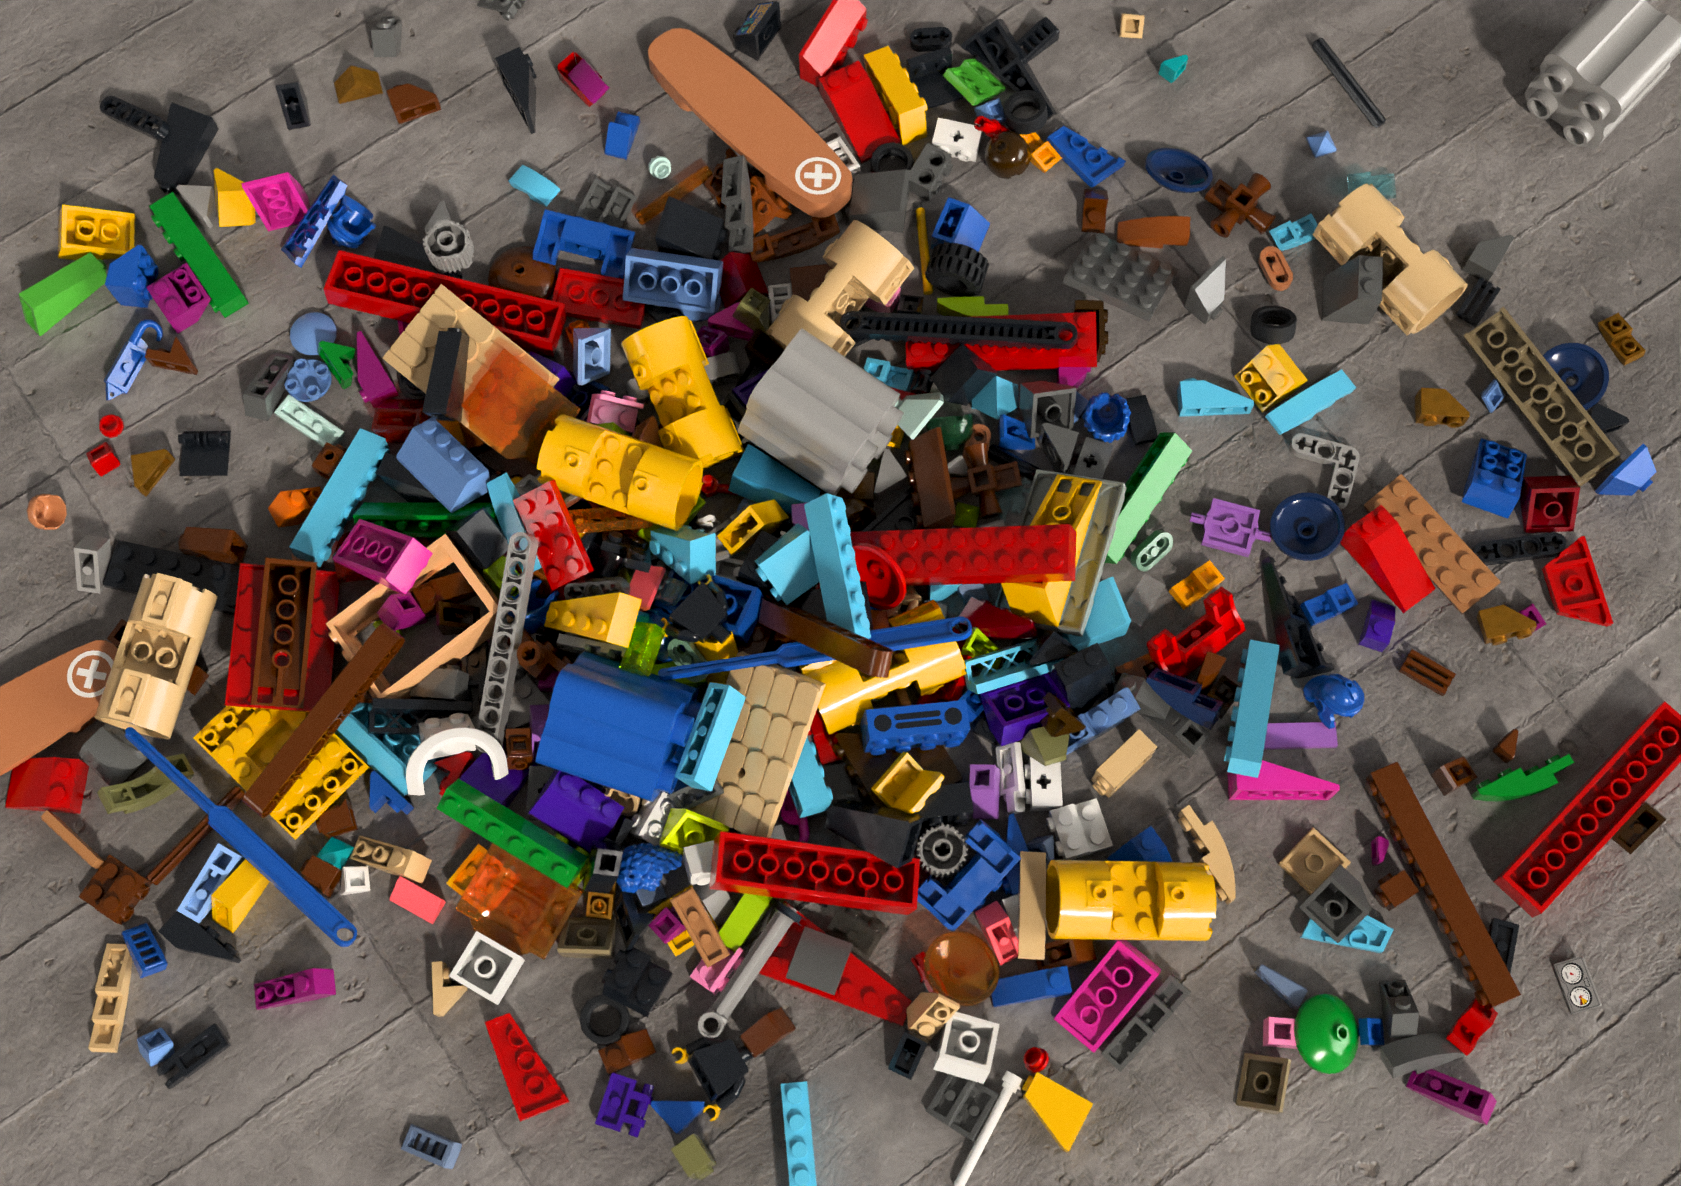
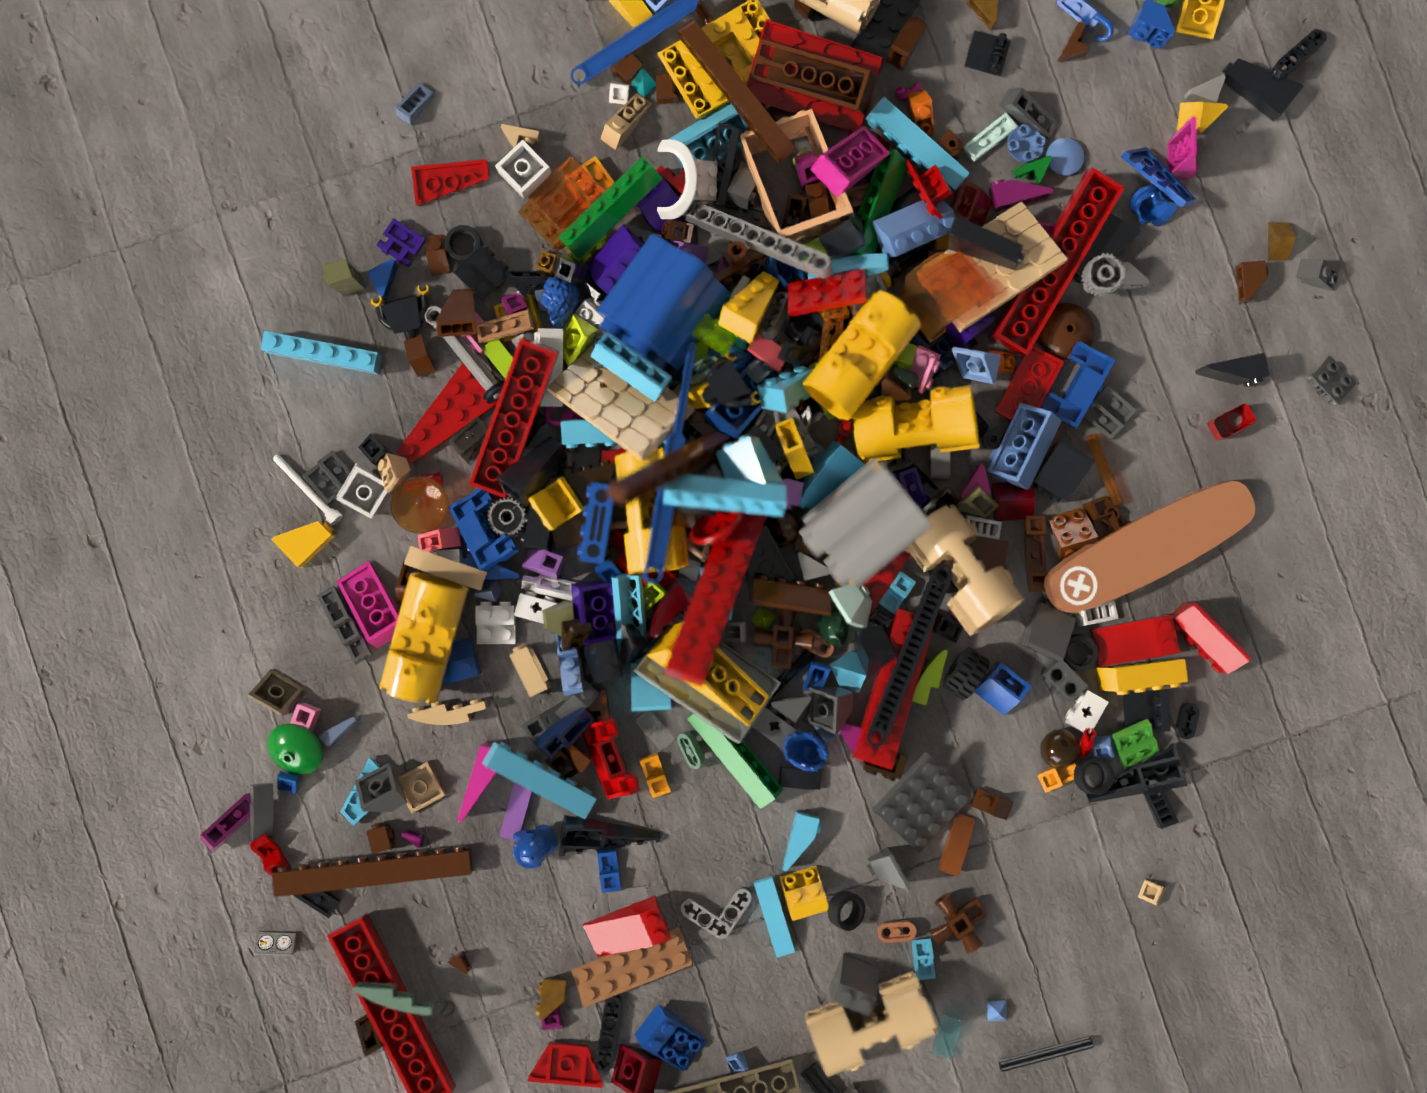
camera: 105 degrees right, 15 degrees up
magenta slope [146,263,211,333] -> none
green brick [149,192,249,318] -> none
magenta slope [254,968,336,1010] -> none
black slope [276,81,311,130] -> none
blue slope [369,770,414,815] -> none
coral slope [389,876,446,924] -> none
medium azure slope [509,165,560,207] -> none
dark tan slope [557,917,616,959] -> none
magenta slope [568,58,610,104] -> none
blue slope [605,111,640,160] -> none
light aqua plate [648,155,671,179] -> none
magenta slope [696,325,730,358] -> none
dark grey slope [721,155,753,253] -> none
black slope [733,1,781,61] -> none
dark grey slope [786,927,853,995] -> none
yellow bar [916,208,933,295] -> none
white slope [947,455,968,478] -> none
blue slope [989,966,1072,1007] -> none
red plate [1023,1047,1049,1073] -> none
blue wing [1046,126,1126,189] -> none
dark blue dish [1145,148,1213,193] -> none
teal slope [1158,54,1188,83] -> none
medium lavender plate [1189,498,1272,557] -> none
dark blue dish [1270,493,1345,561] -> none
dark purple slope [1358,599,1396,652] -> none
dark grey slope [1379,979,1419,1039] -> none
reddish brown tile [1399,649,1456,696] -> none
pearl gold slope [1415,388,1470,428] -> none
reddish brown slope [1431,756,1478,796] -> none
green slope [1471,754,1574,801] -> none
none -> sand green slope [353,982,435,1015]
none -> reddish brown slope [436,289,477,337]
none -> cone [889,364,919,390]
none -> dark pink arm [895,82,923,100]
none -> red bracket [905,159,952,219]

